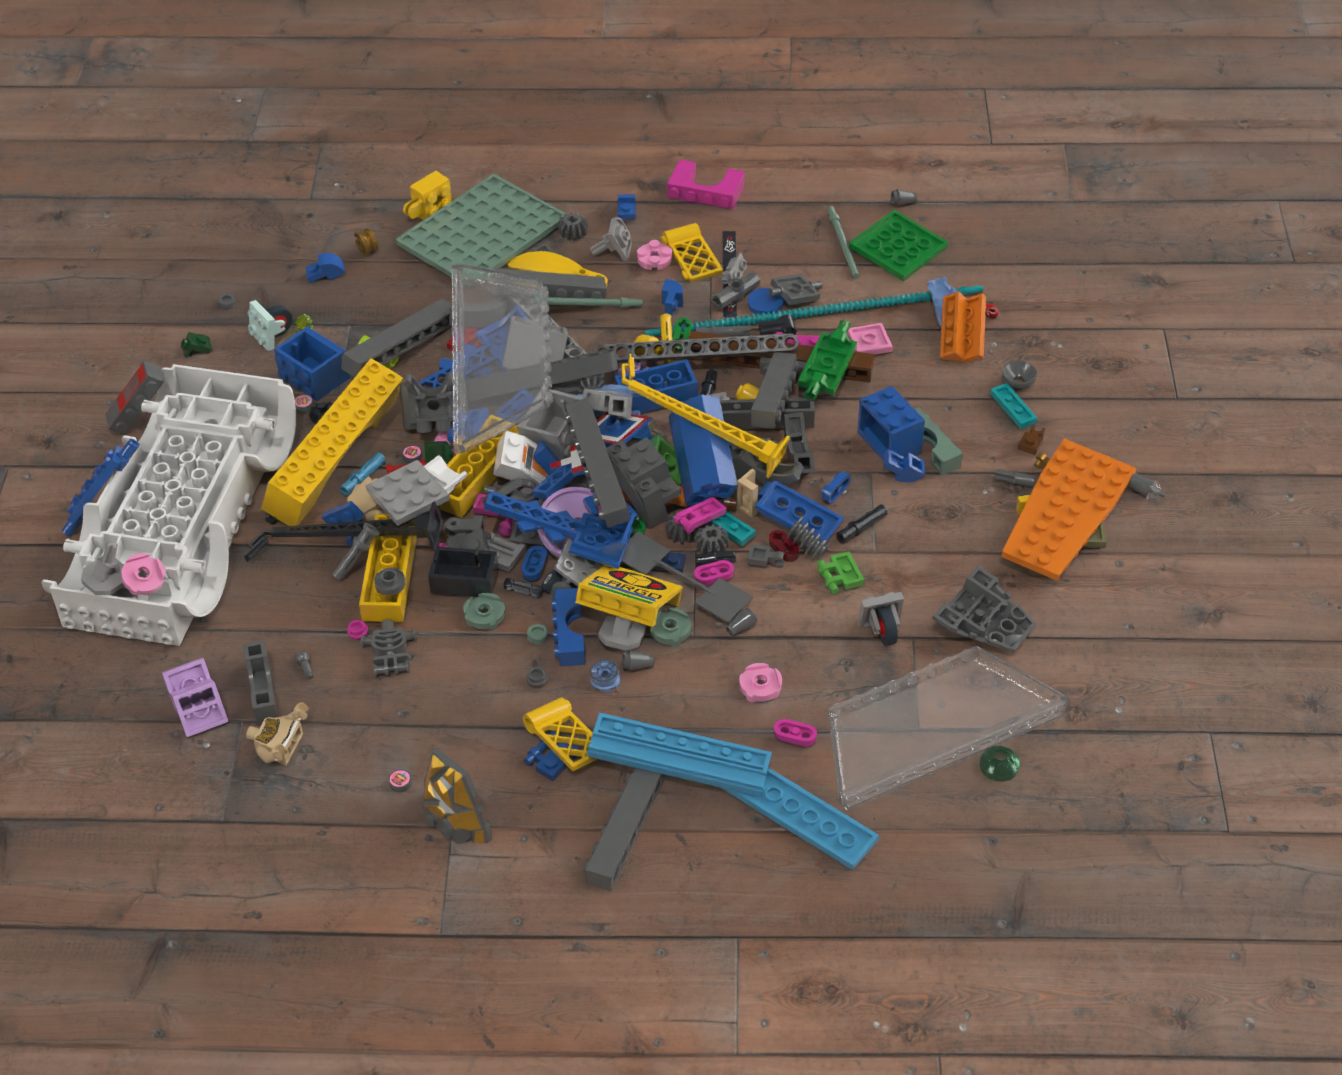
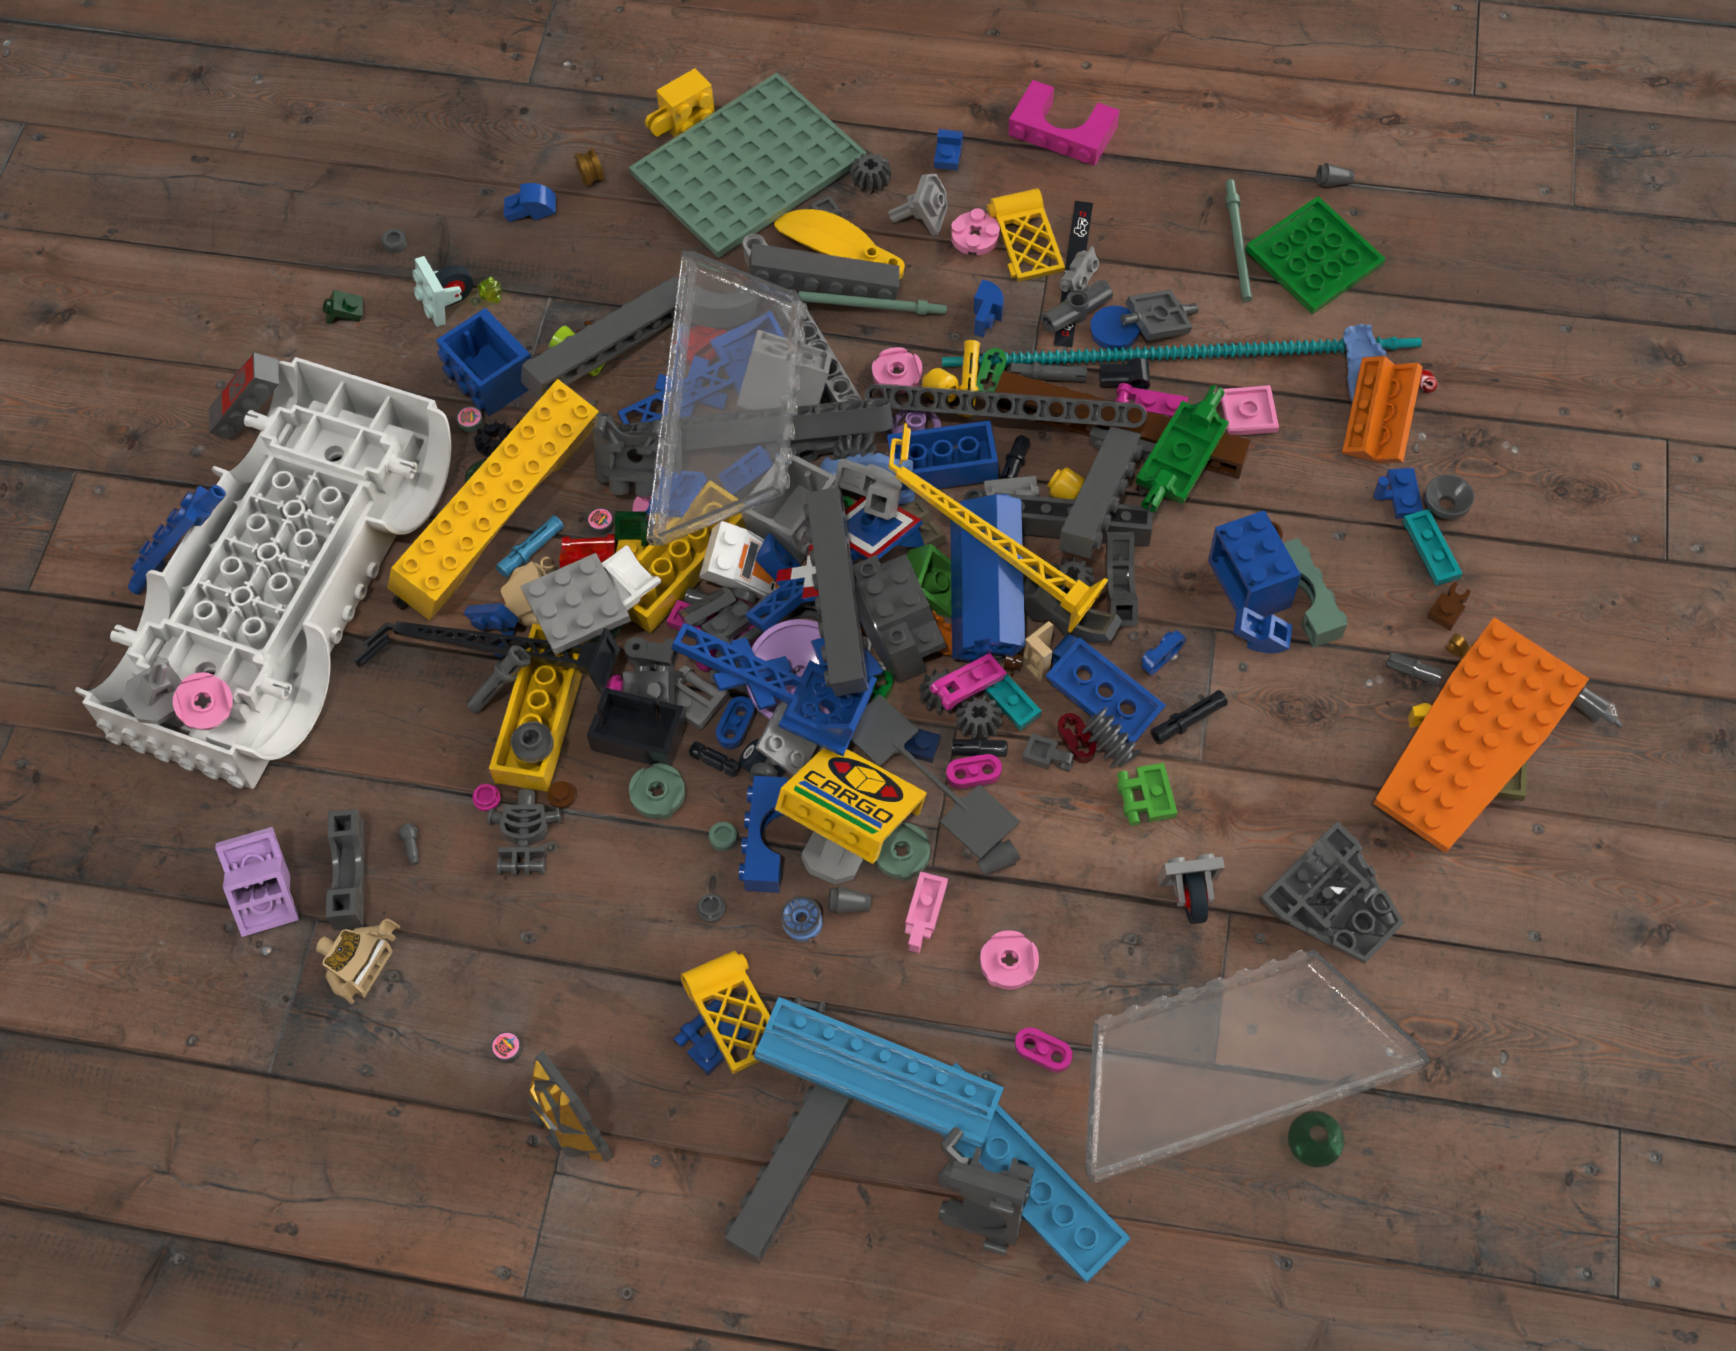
camera: 10 degrees right, 15 degrees up
none -> reddish brown plate [547,781,576,809]
none -> bright pink plate [872,347,922,394]
none -> bright pink hinge [905,872,948,953]
none -> dark grey piece [937,1127,1034,1256]
none -> blue plate [1373,468,1423,519]

